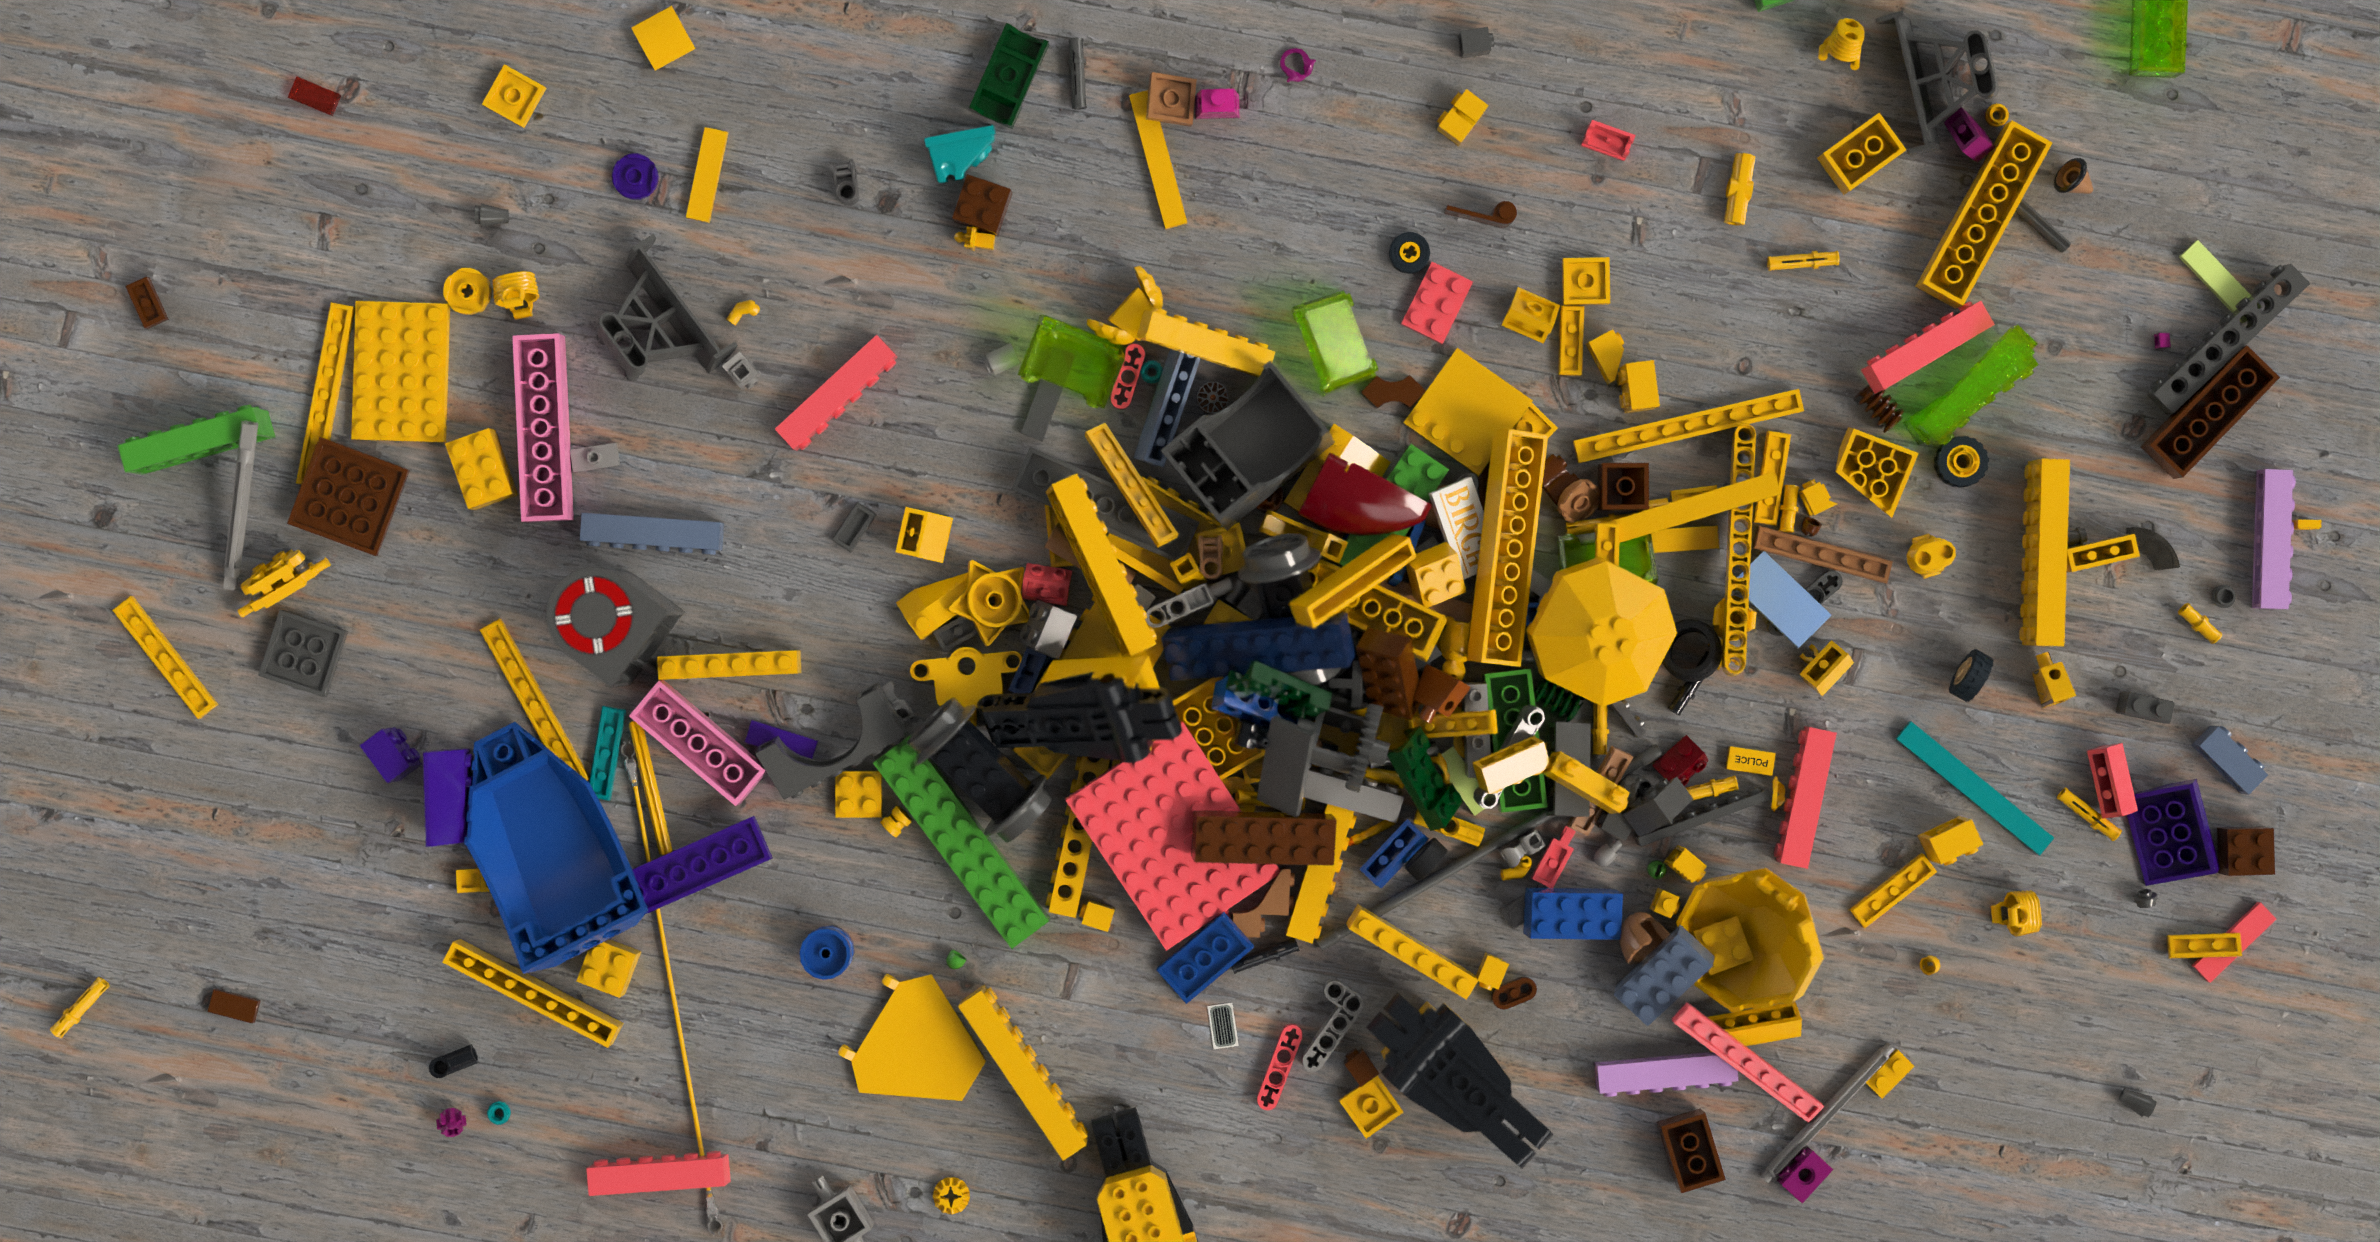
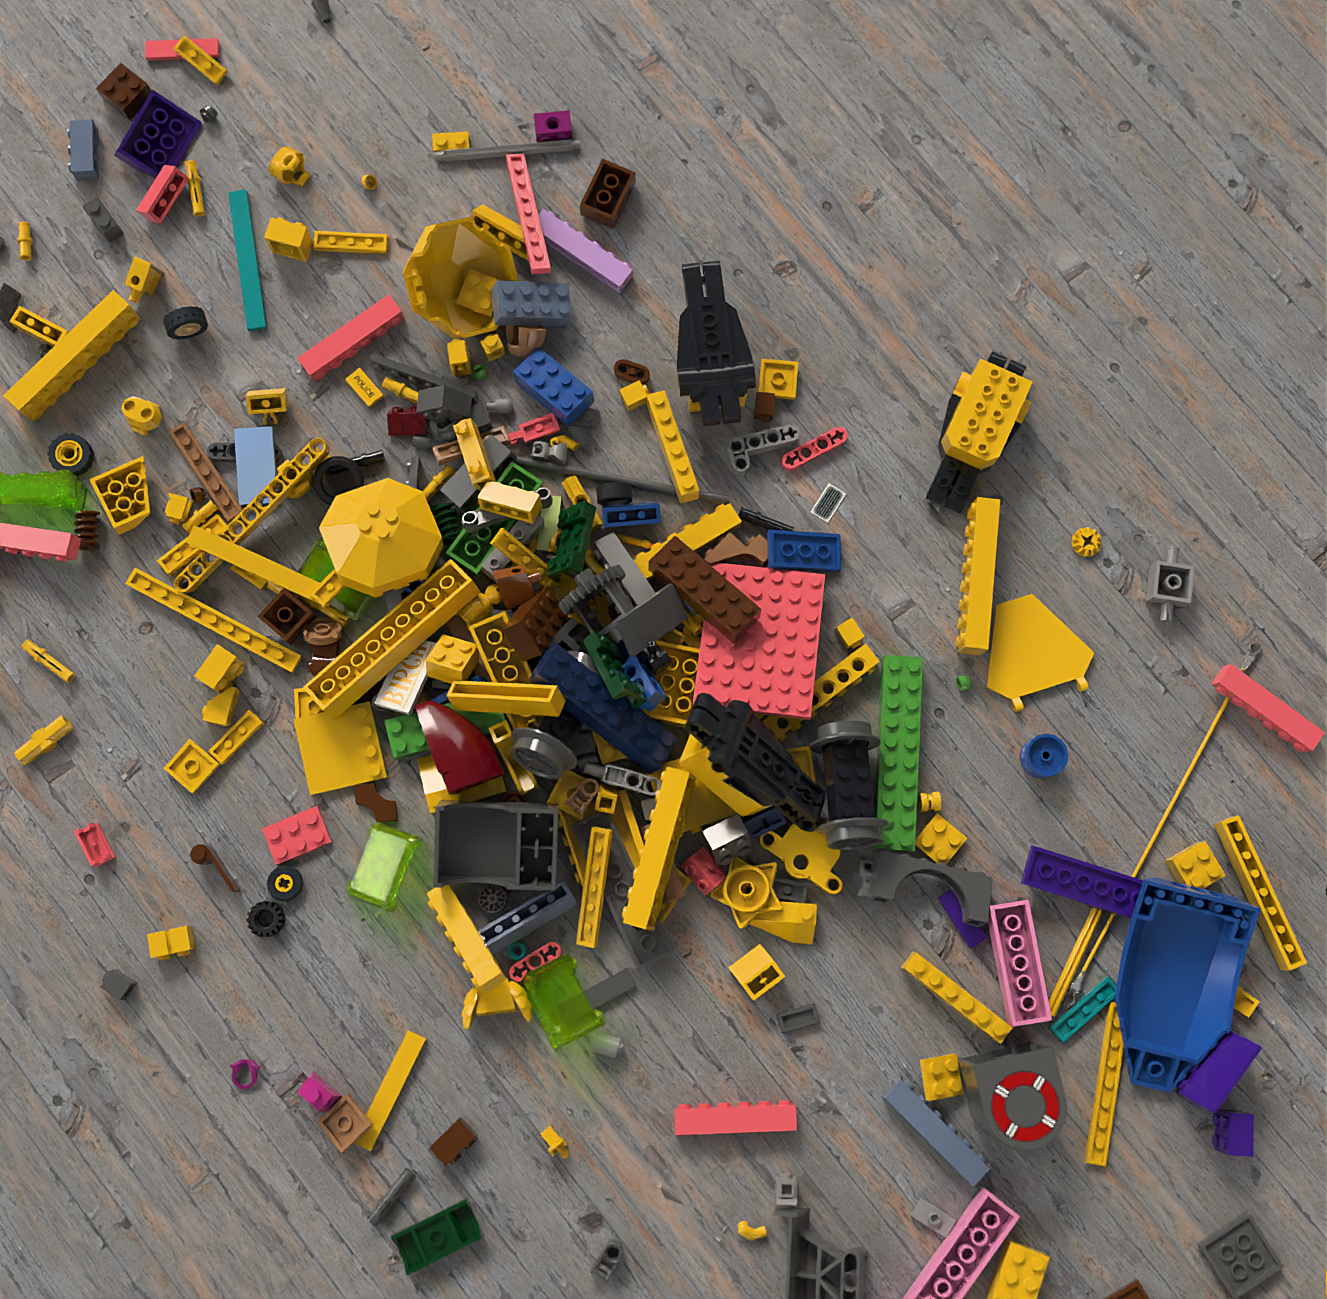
camera: 145 degrees left, 10 degrees down
teal piece [924,125,997,183] -> none
reddish brown brick [952,174,1013,237] -> none
yellow bracket [1501,287,1560,344] -> none
yellow tile [1648,525,1719,553] -> none
yellow piece [1771,776,1786,812] -> none
none -> black tyre [246,901,285,937]
none -> reddish brown brick [429,1117,477,1166]
none -> yellow plate [920,1053,963,1101]

